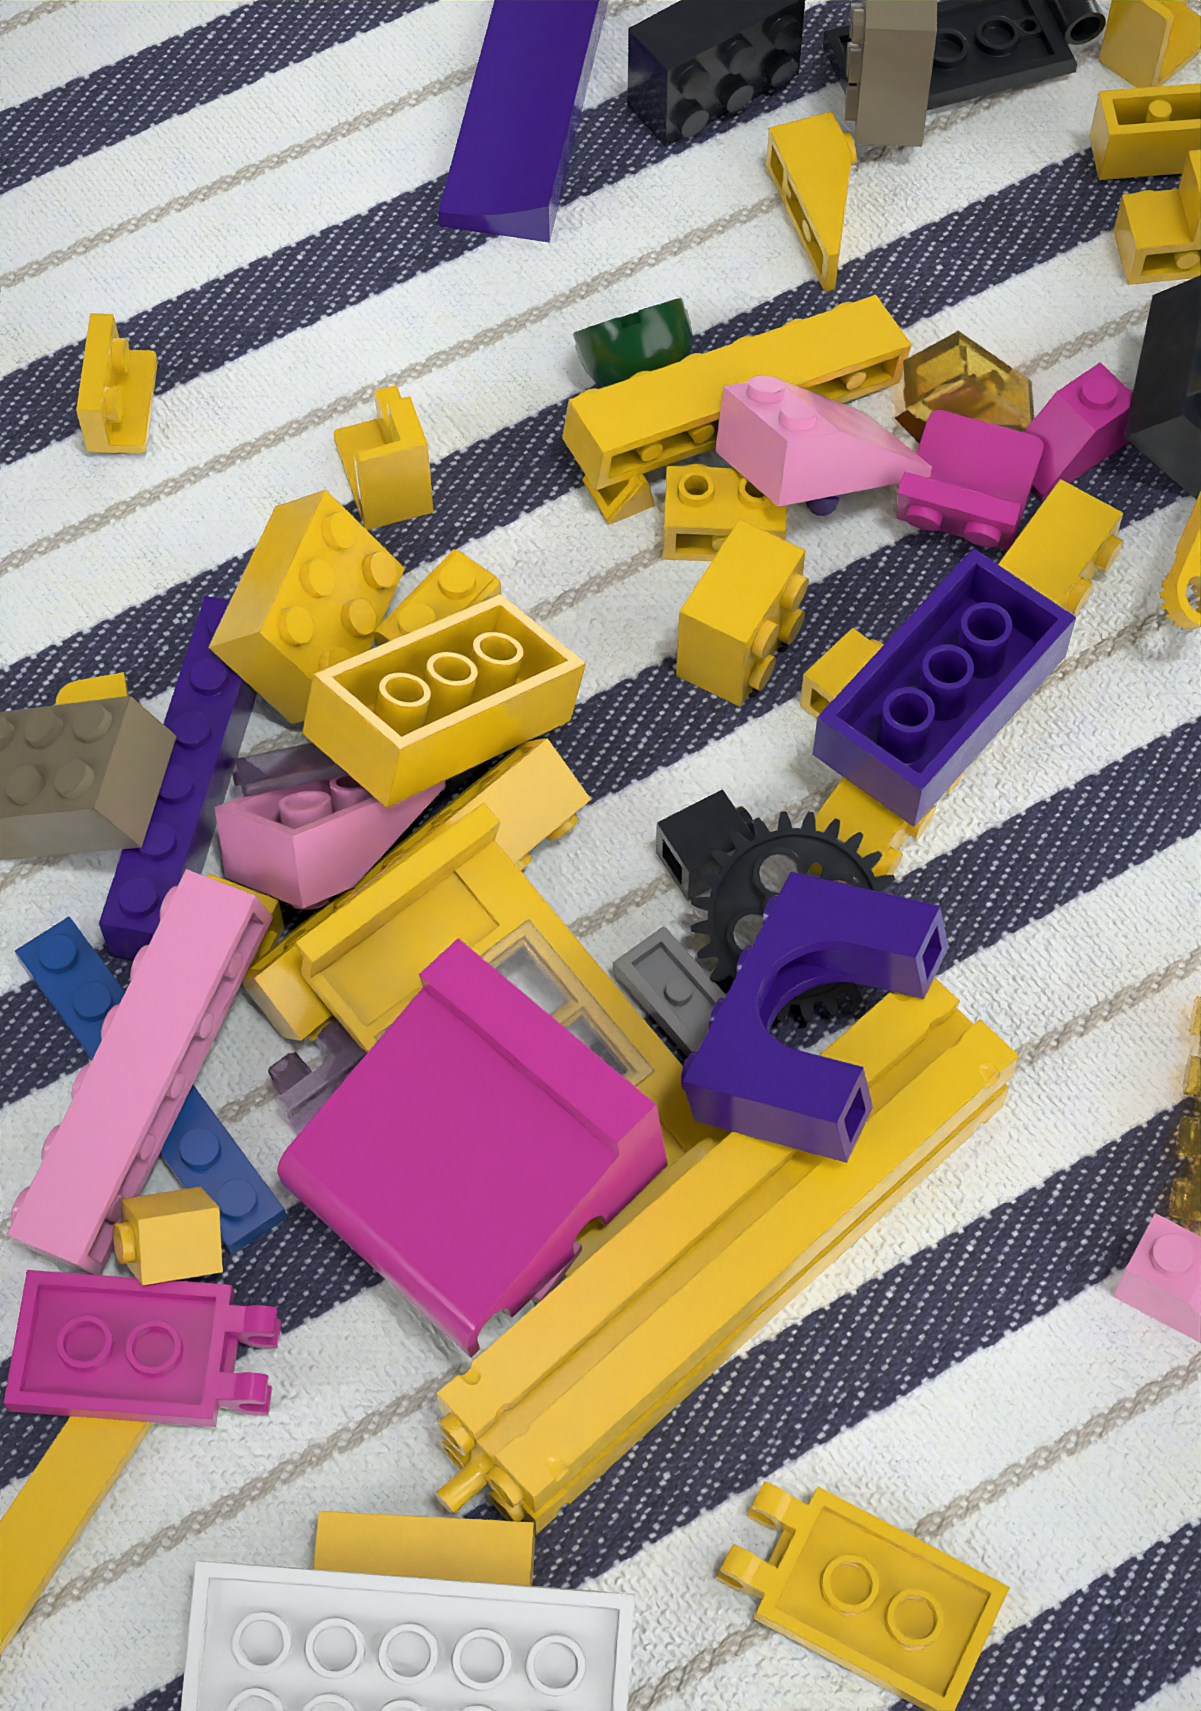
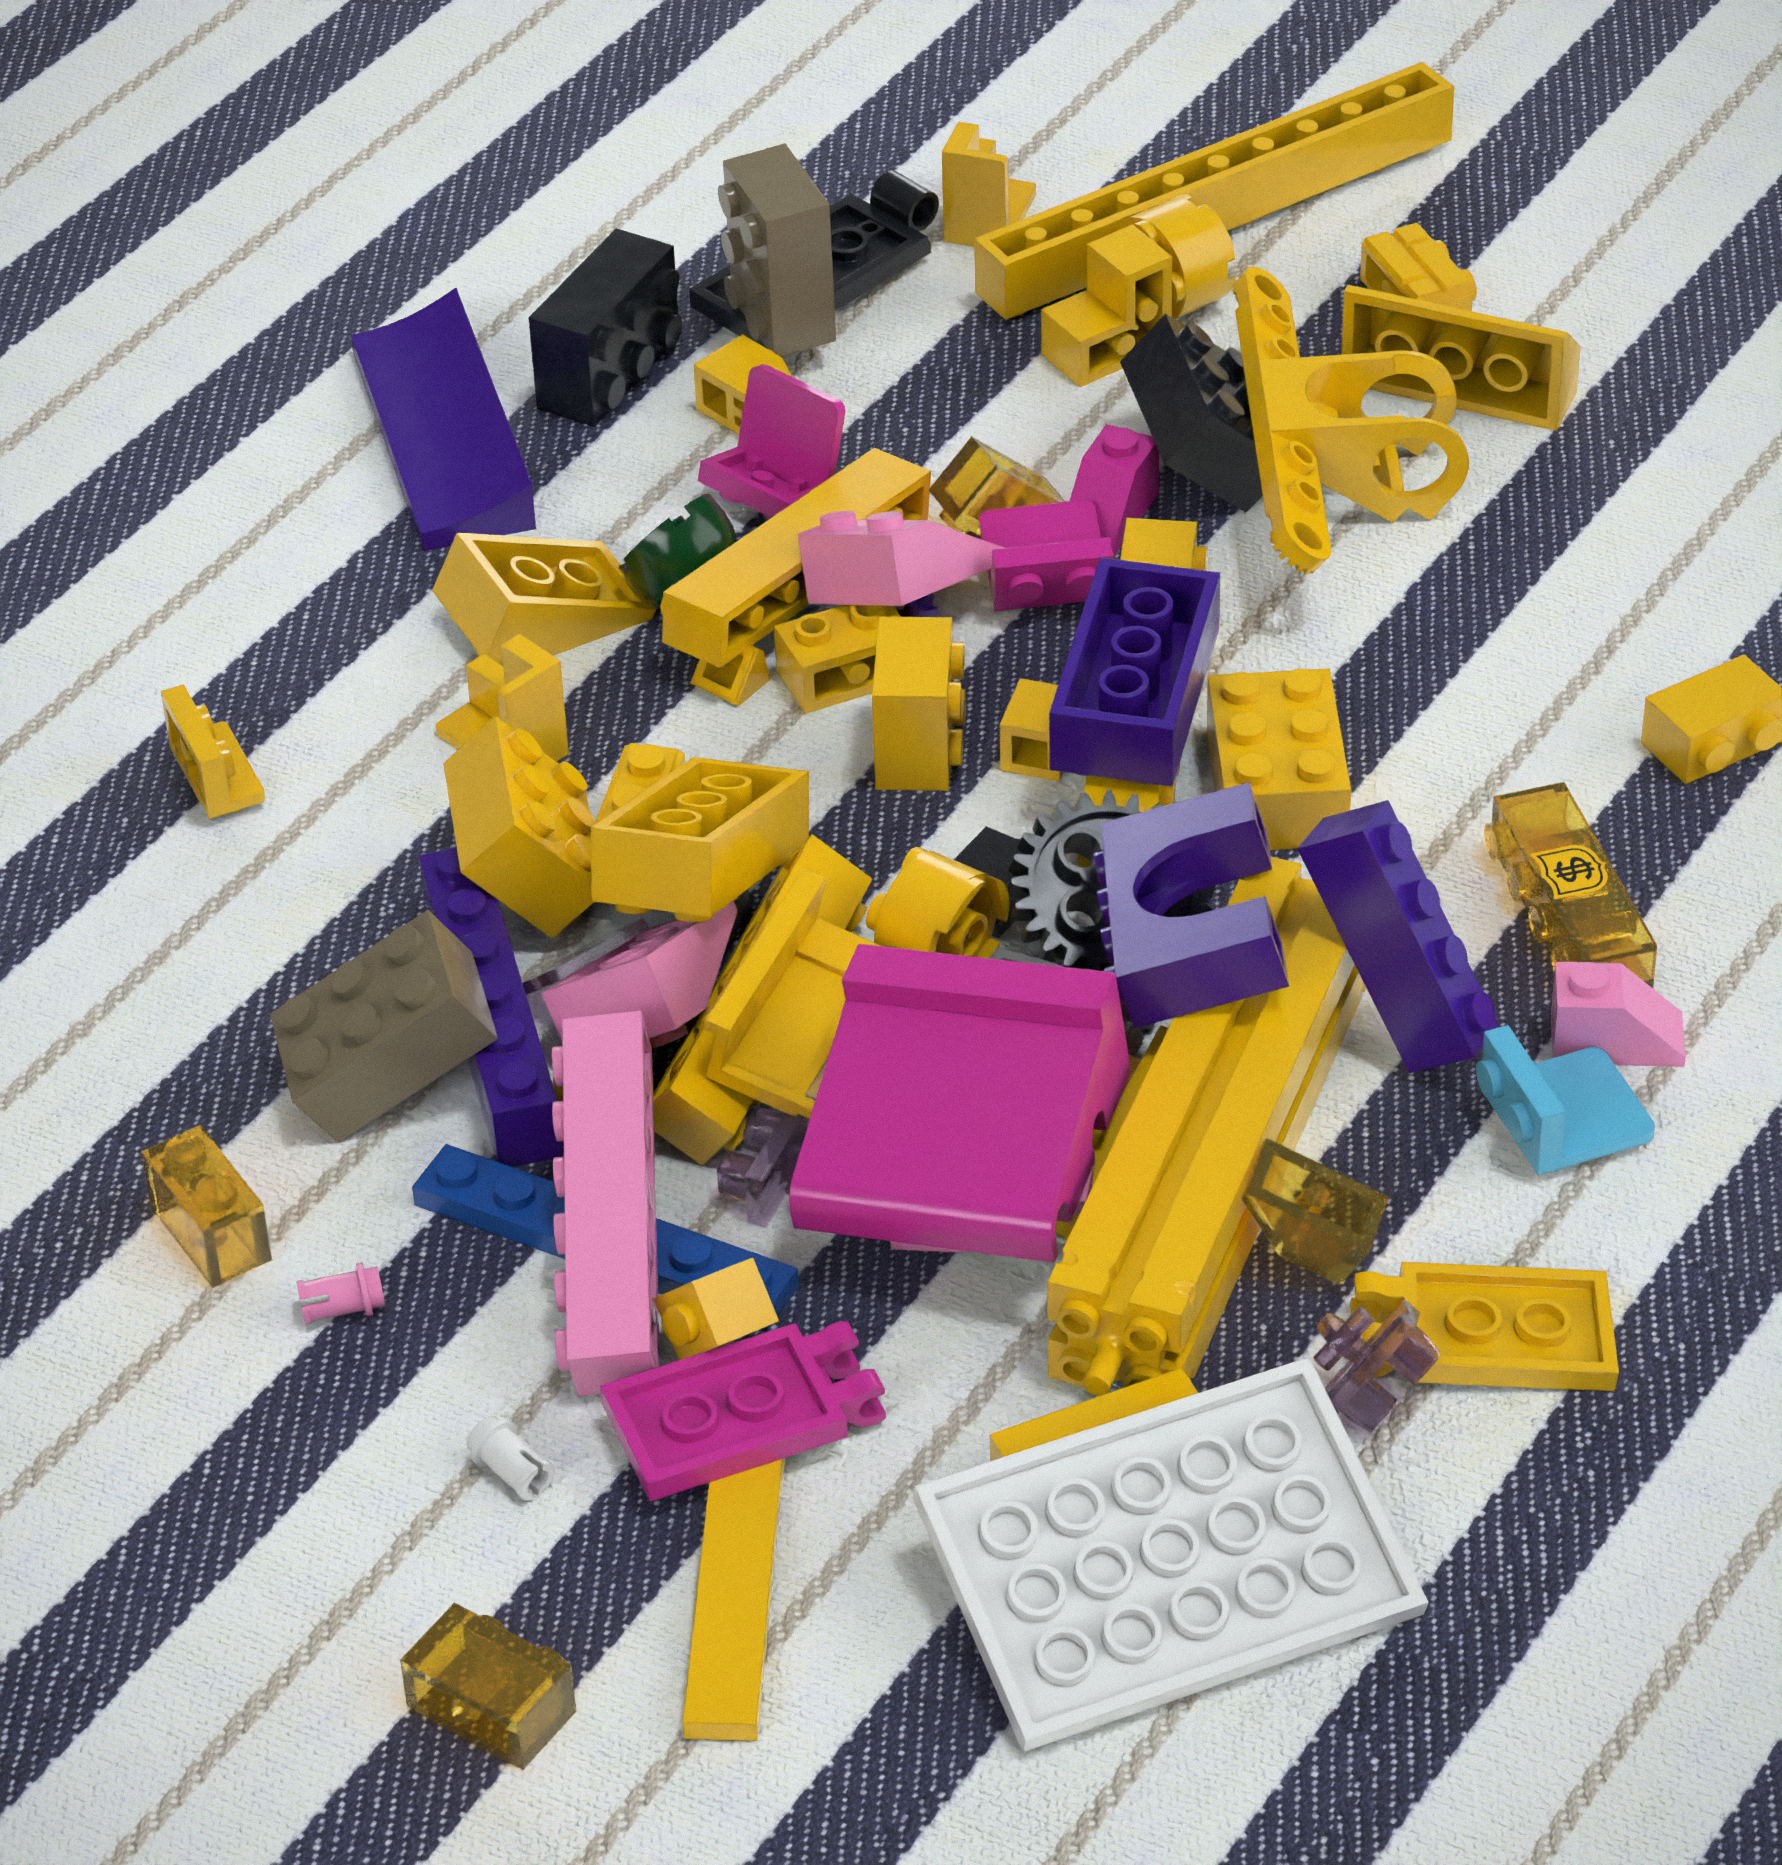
camera: 25 degrees left, 20 degrees down
none -> yellow slope [432,533,656,664]
none -> dark pink bracket [698,364,846,521]
none -> yellow brick [866,847,1009,958]
none -> yellow brick [1207,669,1351,850]
none -> clear yellow slope [1241,1138,1389,1285]
none -> dark purple brick [1297,800,1499,1073]
none -> hips [1313,1299,1440,1432]
none -> medium azure bracket [1476,1025,1655,1176]

